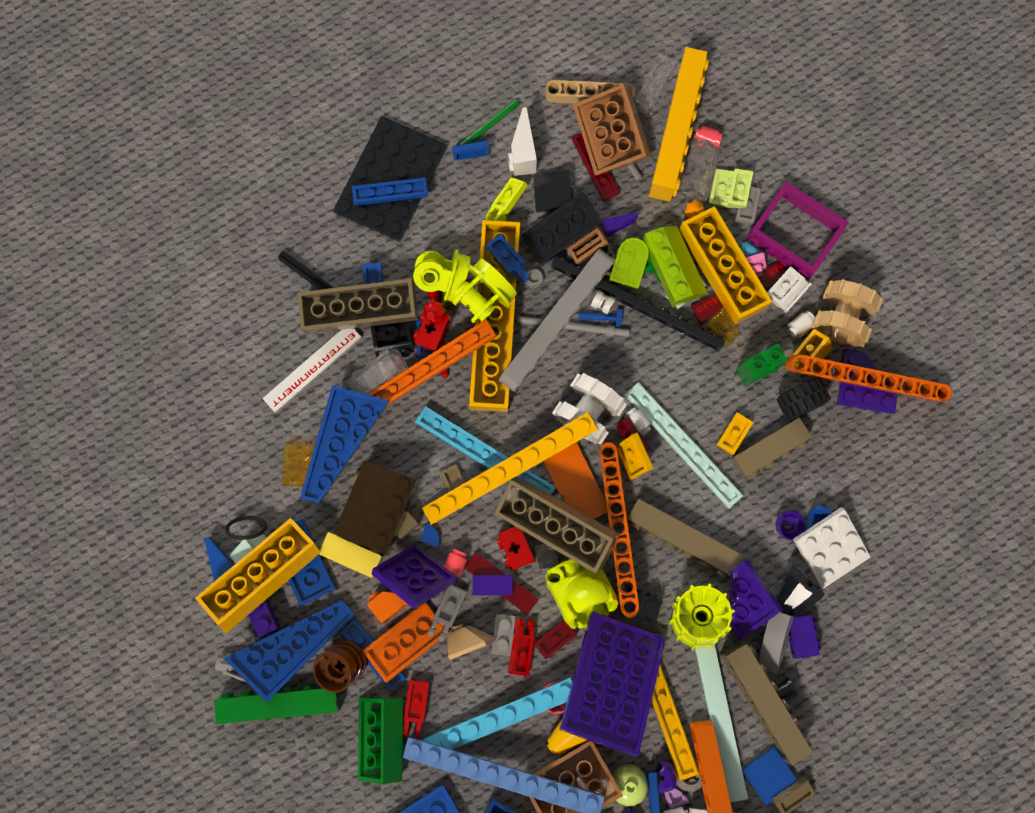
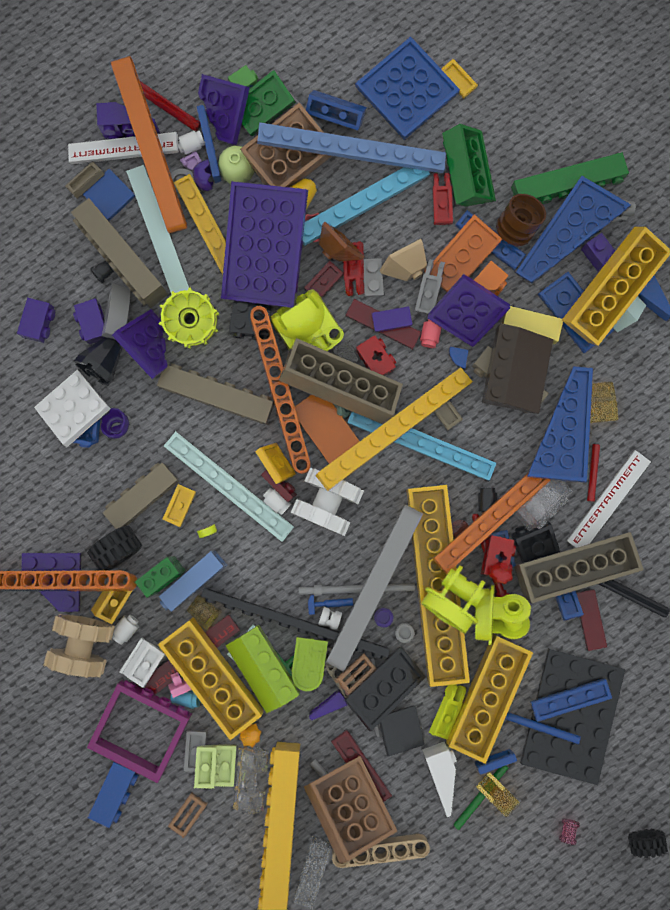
camera: 170 degrees right, 5 degrees up
black tyre [225,516,267,540] -> none
blue hinge [486,234,529,284] -> none
coral brick [694,125,723,149] -> none
none -> dark purple brick [17,297,56,343]
none -> blue brick [88,762,139,828]
none -> medium blue slope [159,551,228,612]
none -> medium nougat tile [168,792,208,838]
none -> neon yellow tile [197,524,217,538]
none -> dark orange slope [319,222,365,262]
none -> dark purple plate [374,608,394,627]
none -> yellow brick [446,634,533,764]
none -> tile [452,520,468,538]
none -> clear yellow slope [476,772,521,818]
none -> black brick [478,488,497,514]
none -> blue bar [505,712,581,744]
none -> clear pink bush [559,818,580,845]
none -> dark red tile [576,589,607,651]
none -> red bar [587,444,600,502]
none -> black tyre [628,829,668,858]

